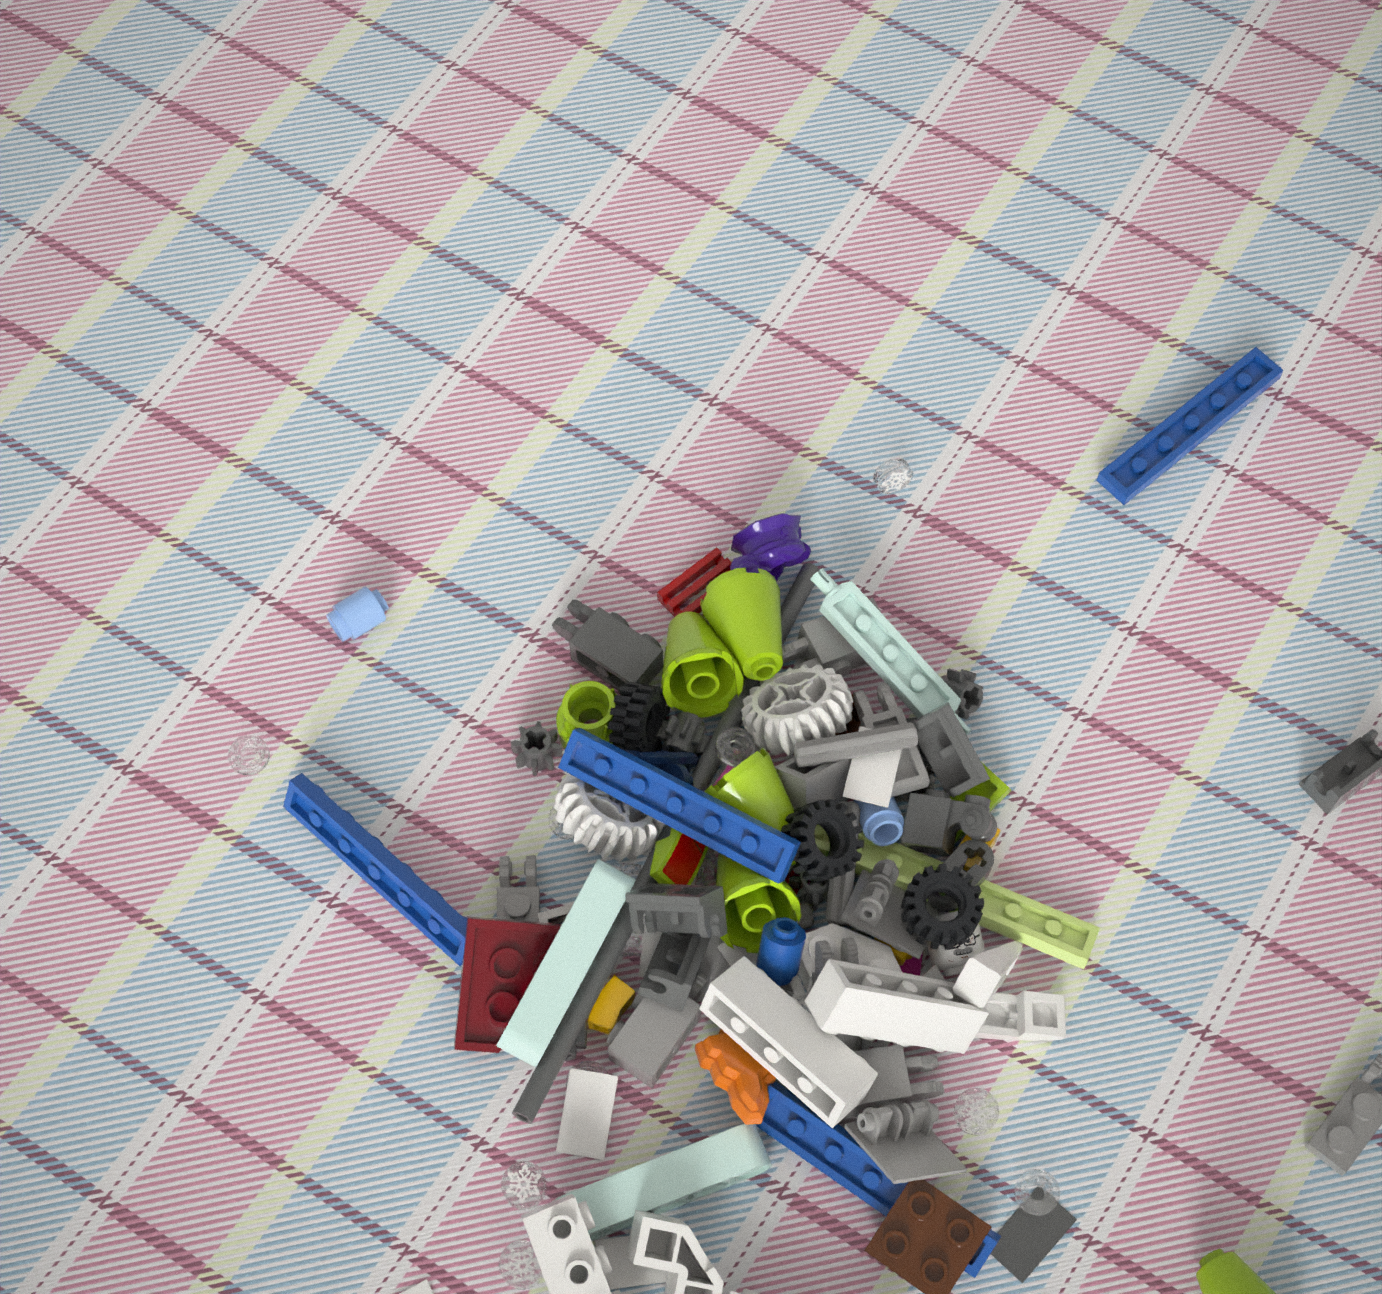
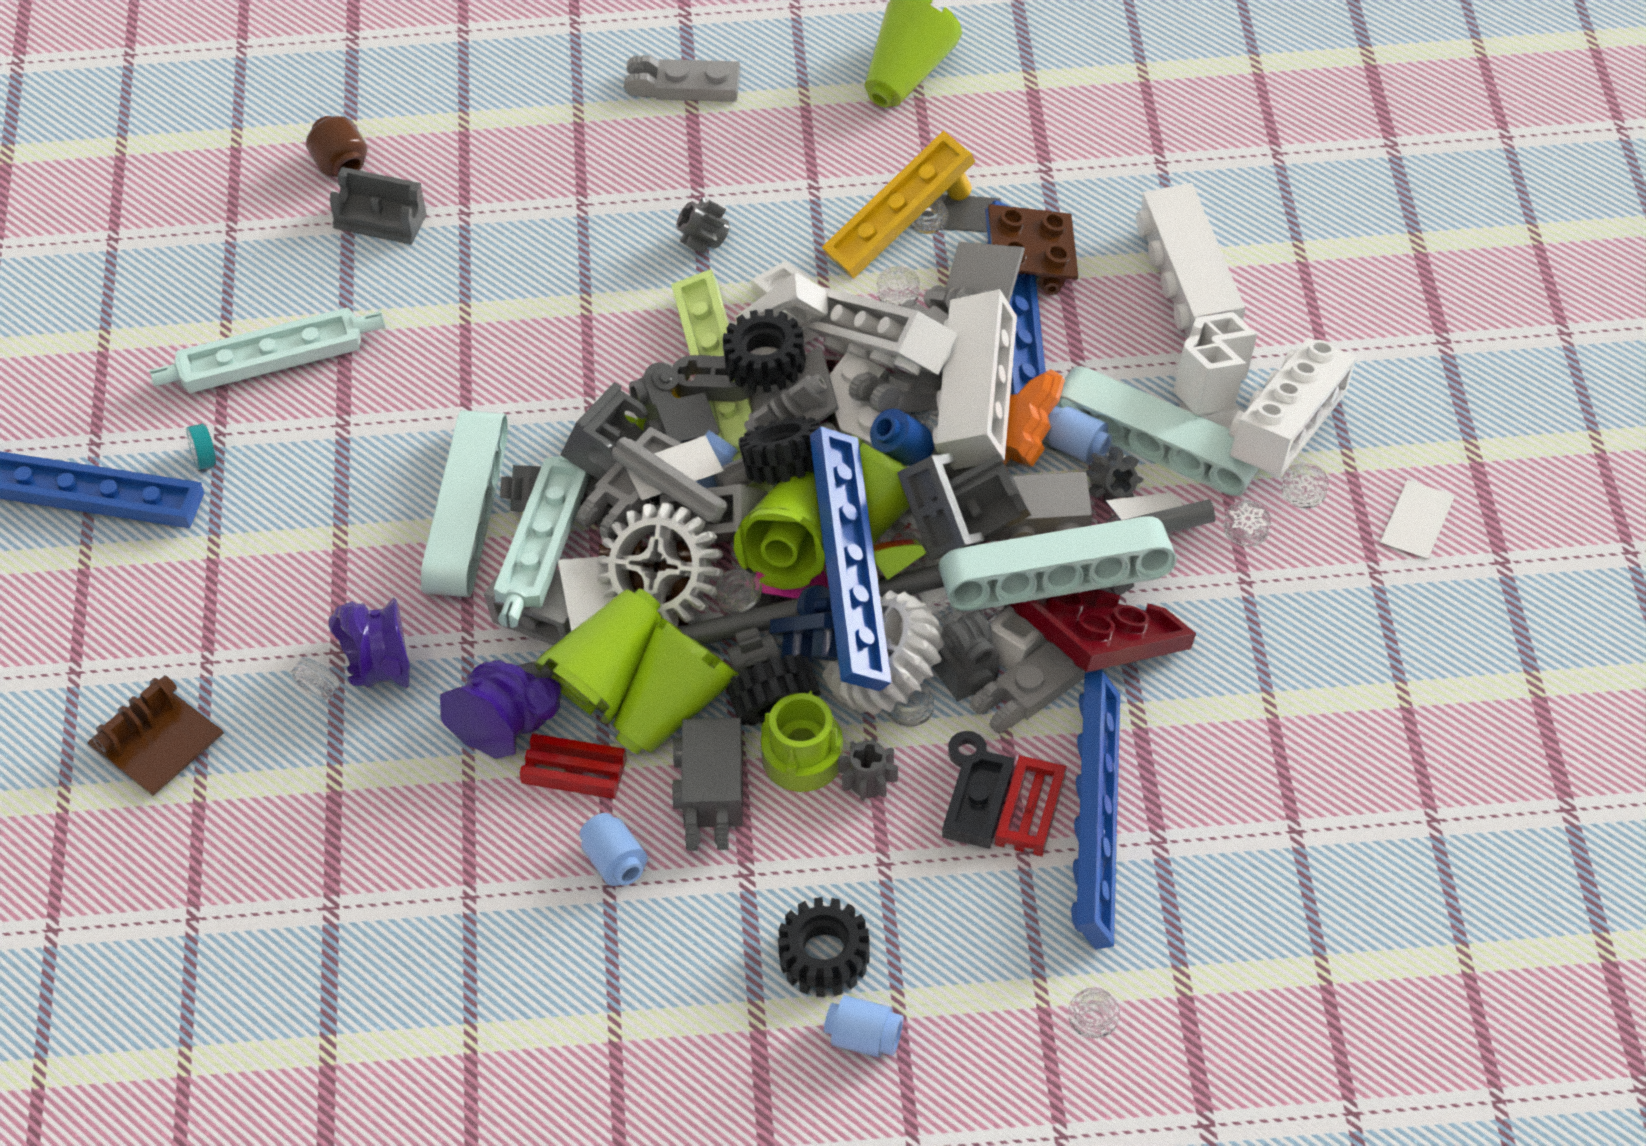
camera: 125 degrees left, 10 degrees down
none -> reddish brown hinge [87,675,224,796]
none -> light aqua plate [149,307,386,393]
none -> teal tile [186,423,216,470]
none -> dark purple piece [328,597,410,689]
none -> light aqua beam [421,410,508,597]
none -> clear sticker [558,557,616,631]
none -> light blue brick [579,813,647,886]
none -> dark grey gear [676,197,729,253]
none -> black tyre [778,897,870,997]
none -> yellow piece [822,130,976,279]
none -> dark grey brick [932,610,999,702]
none -> black hinge [942,731,1015,849]
none -> red tile [995,755,1067,857]
none -> light blue brick [1044,406,1112,464]
none -> dark grey gear [1083,447,1144,503]

